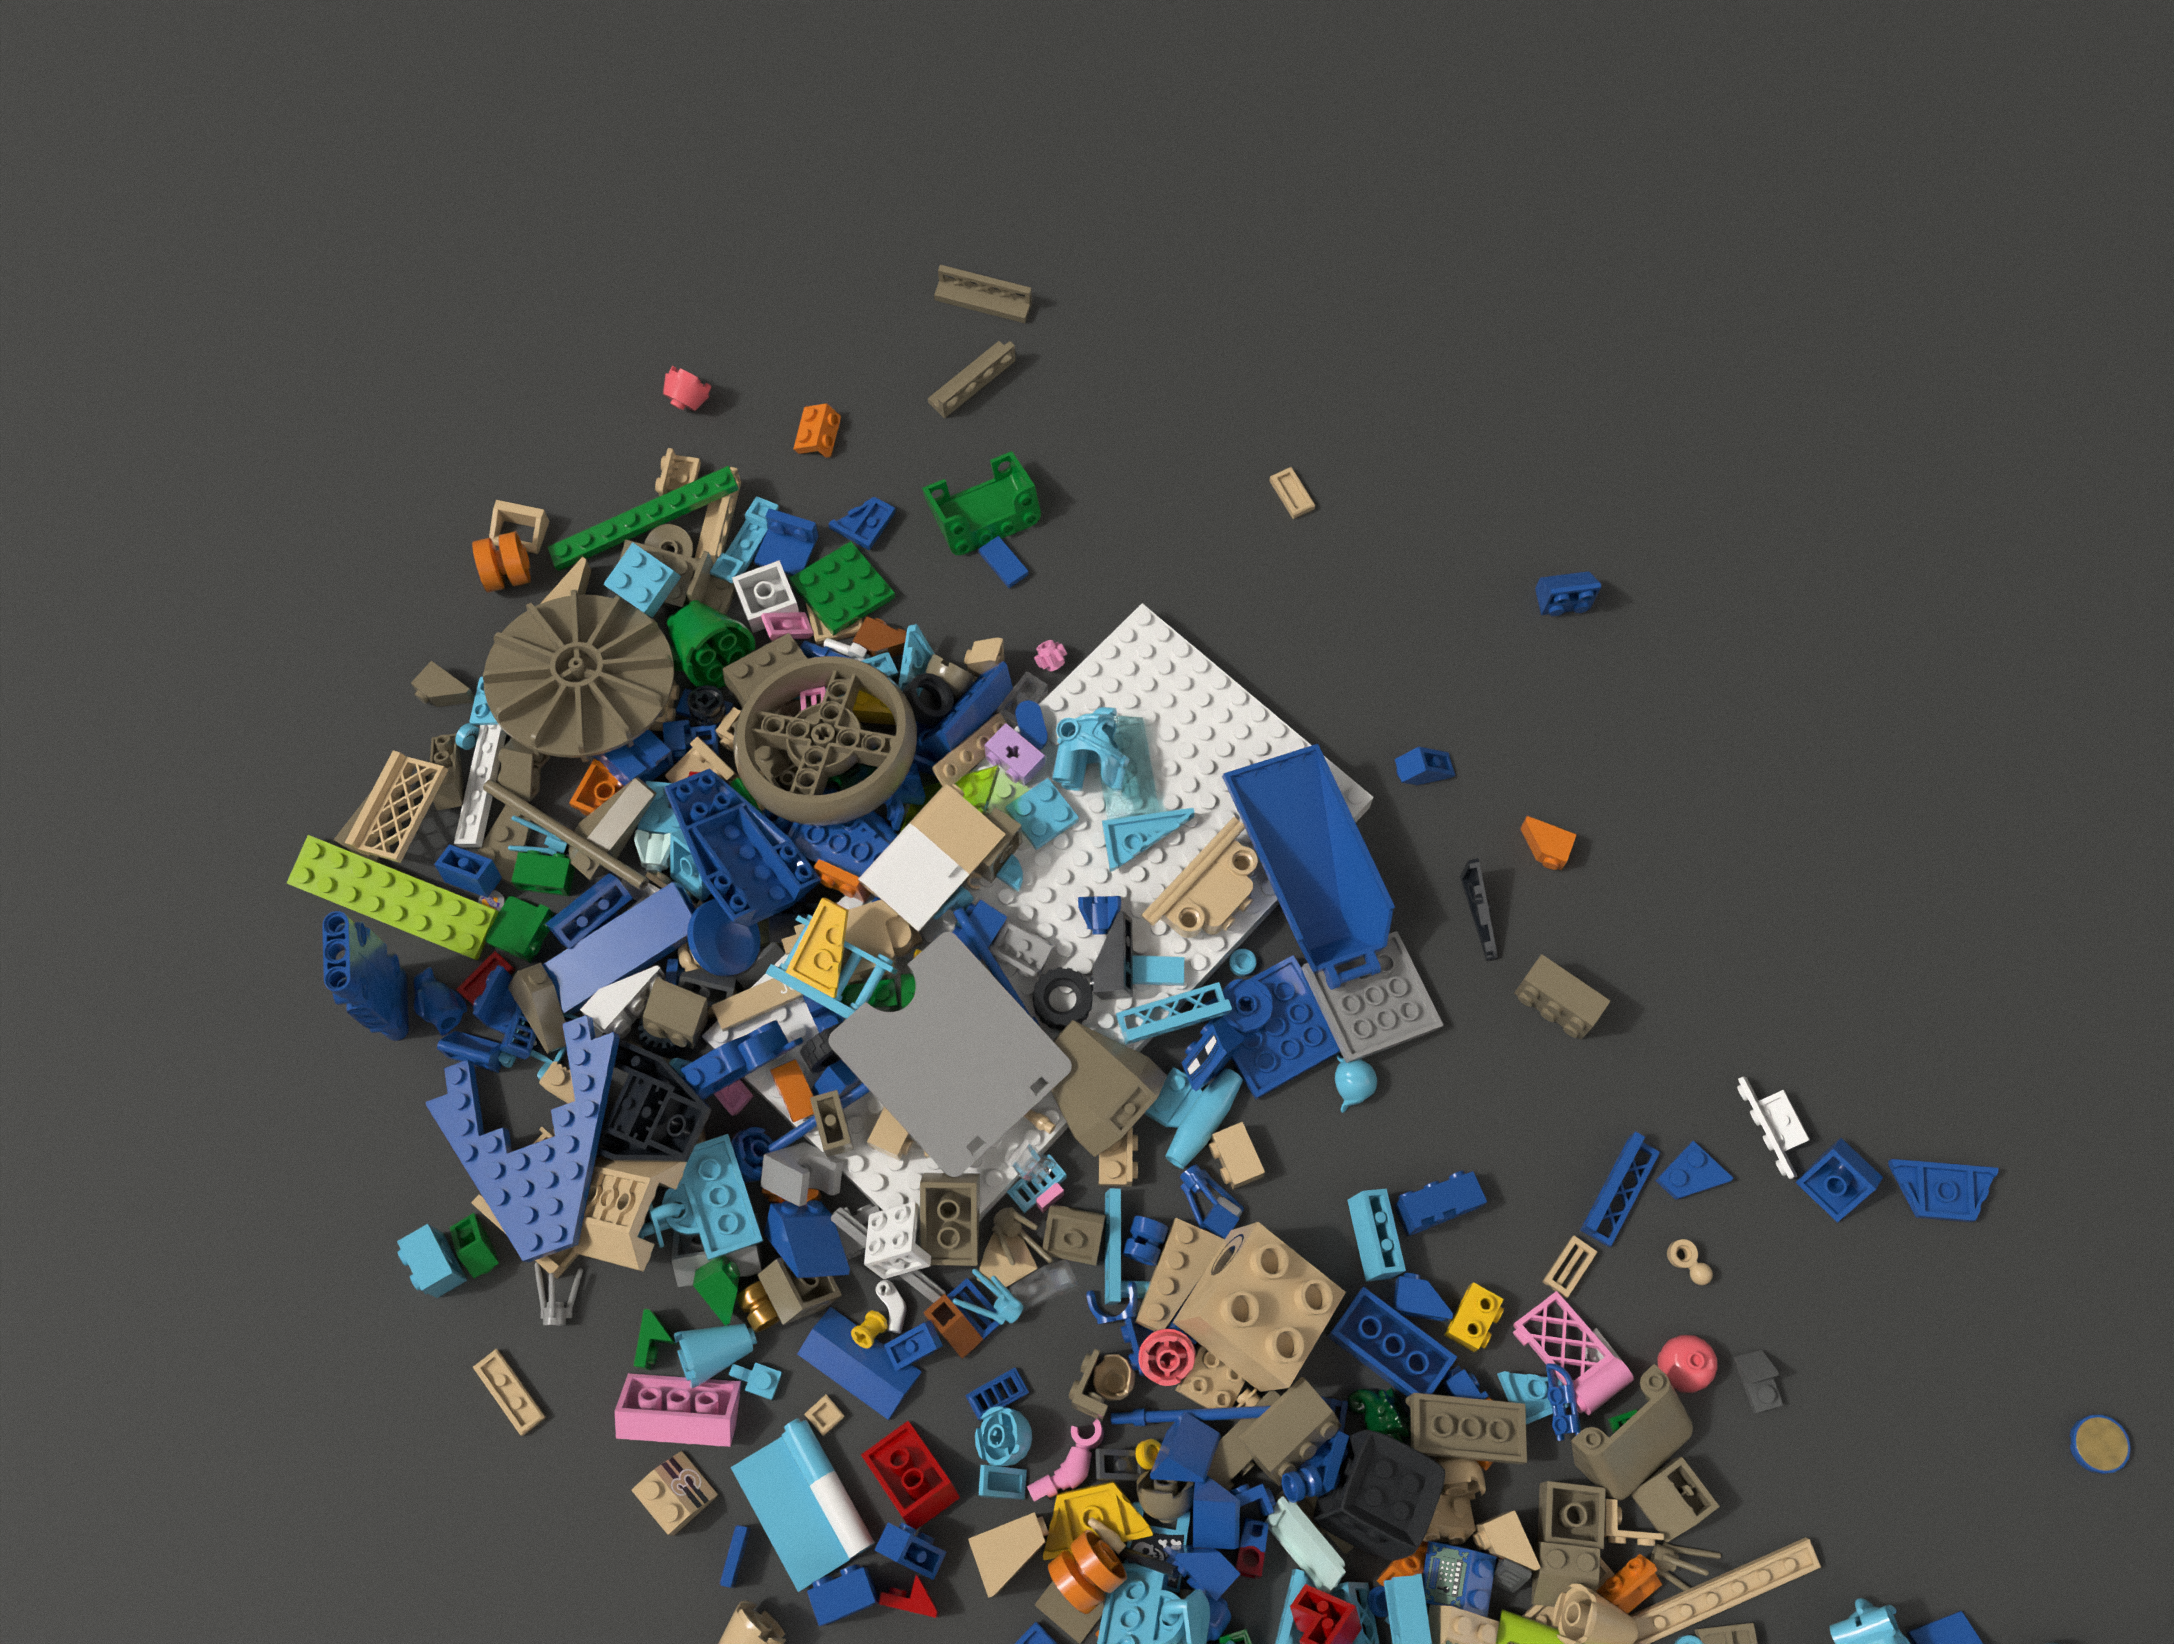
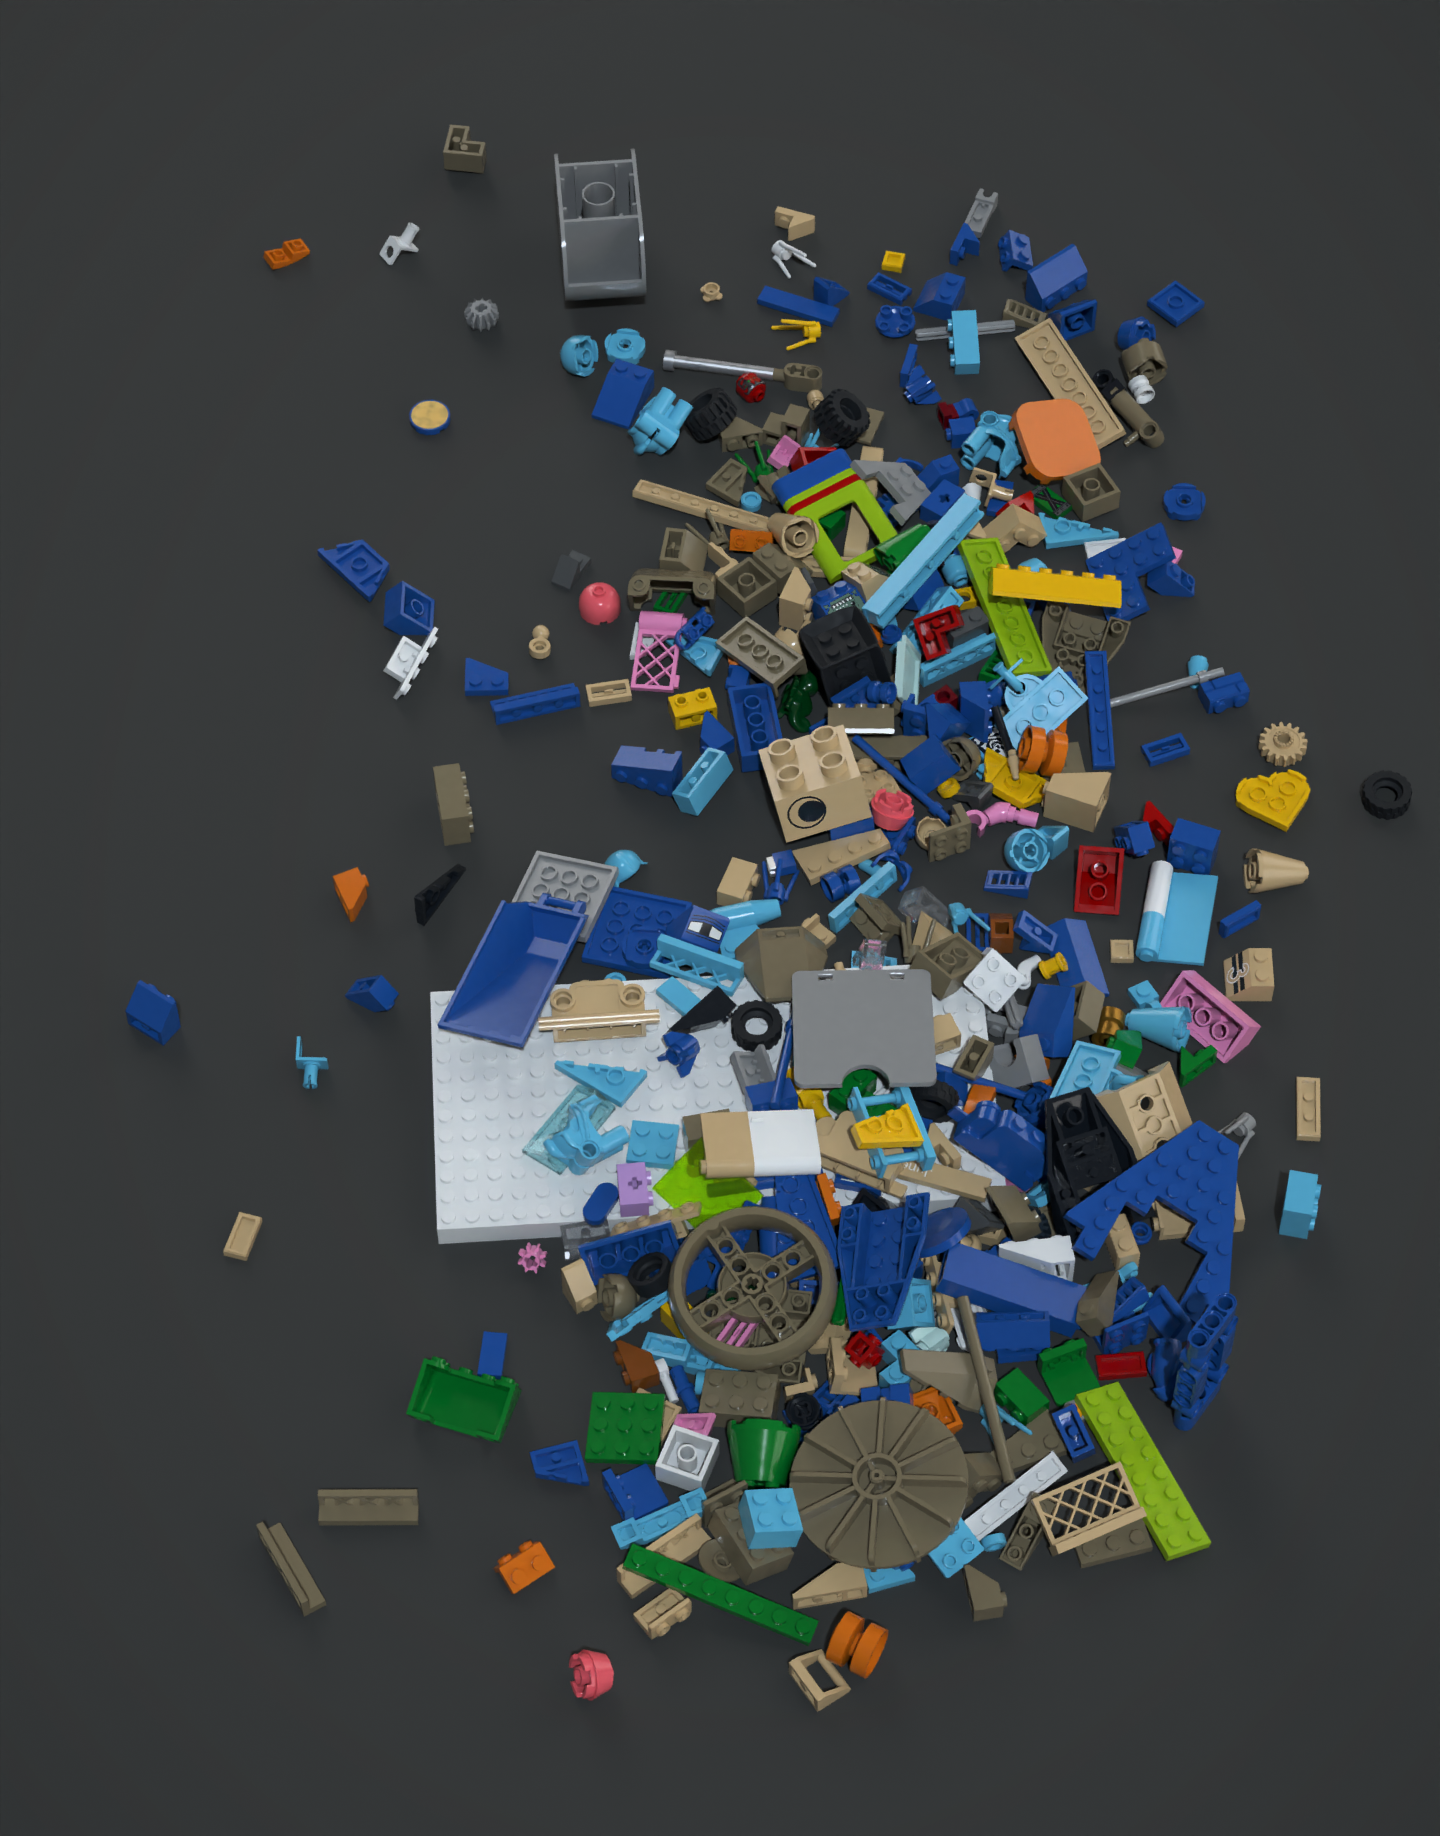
camera: 135 degrees left, 15 degrees down
green slope [449,1213,499,1278] -> none
none -> medium azure bracket [295,1036,329,1089]
none -> tan slope [928,1122,961,1169]

